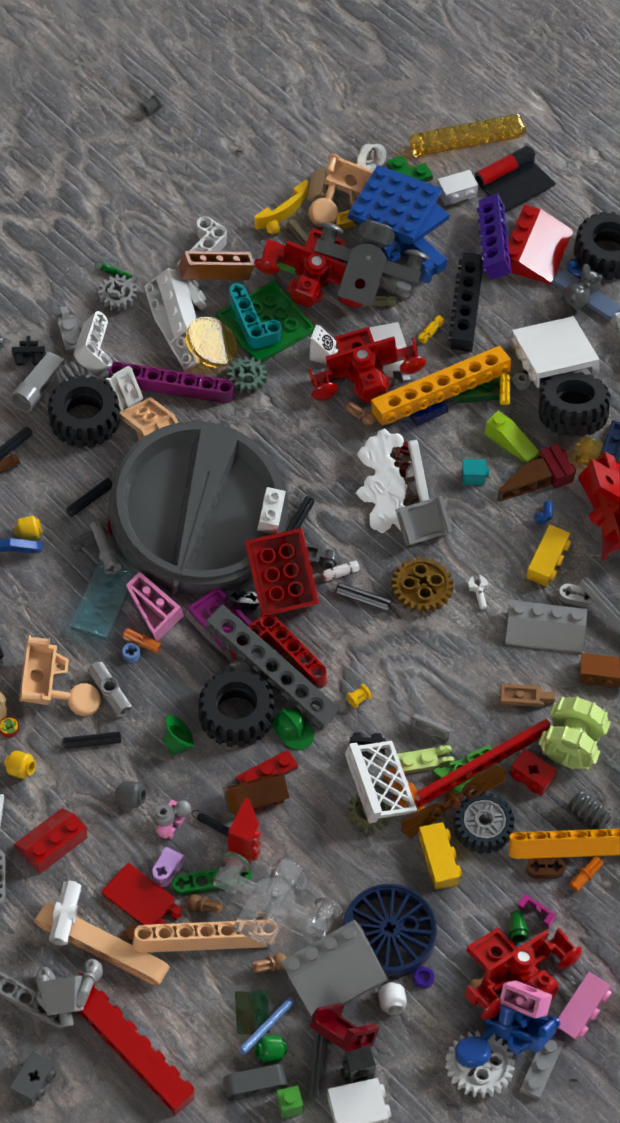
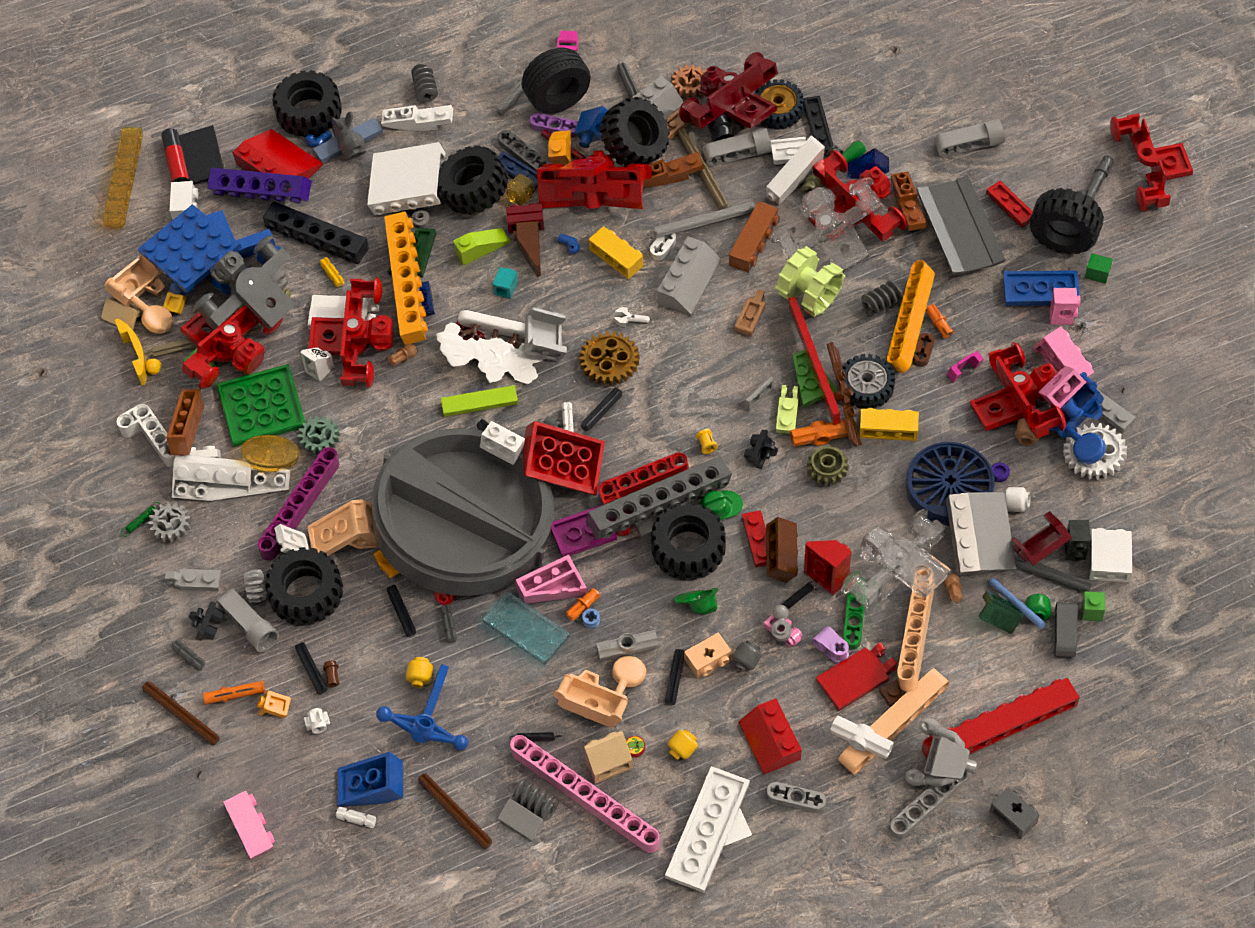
camera: 65 degrees left, 0 degrees up
white beam [74,311,112,376] -> none
light grey pin [90,521,121,575] -> none
medium nougat axle [187,894,223,914] -> none
black beam [224,590,259,610] -> none
teal beam [229,283,281,349] -> none
white fence [345,741,417,823] -> none
white piece [356,144,386,171] -> none
green plate [387,155,433,182] -> none
yellow axle [500,374,510,406] -> none
green cone [508,910,529,943] -> none
red brick [509,749,558,796] -> none
none -> lime tile [441,385,518,417]
none -> light nougat brick [684,632,731,679]

